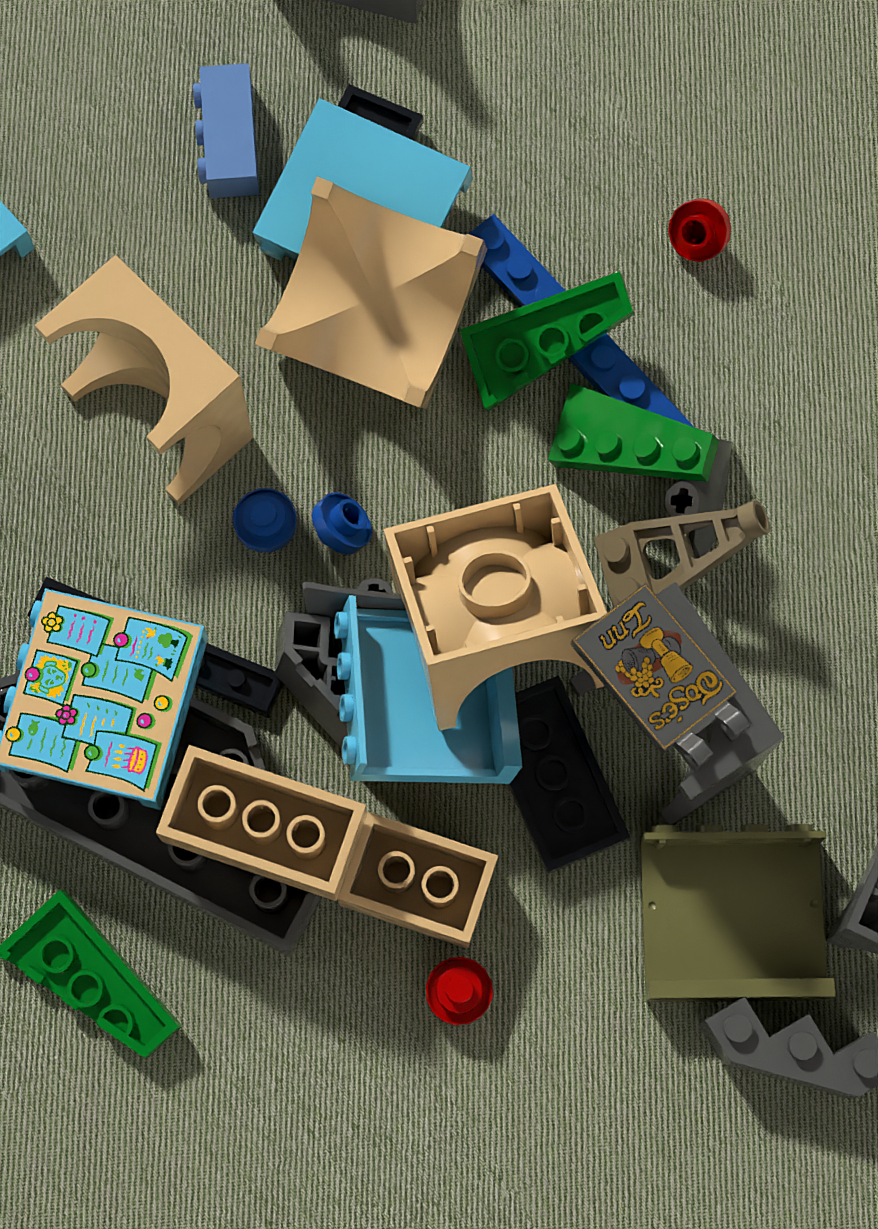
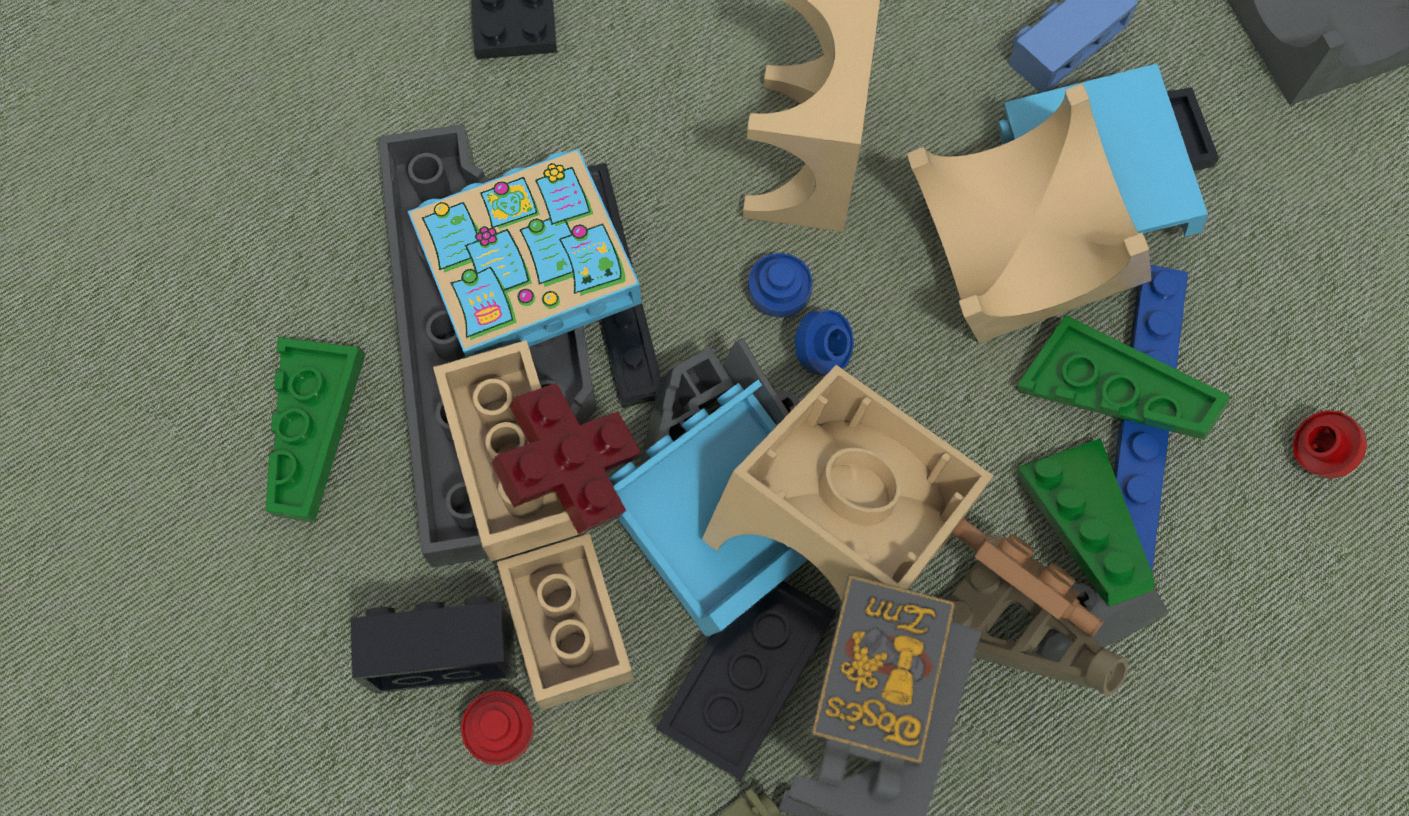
camera: 55 degrees right, 5 degrees down
none -> black brick [350,596,517,693]
none -> dark red plate [490,383,641,535]
none -> medium nougat plate [952,518,1104,639]

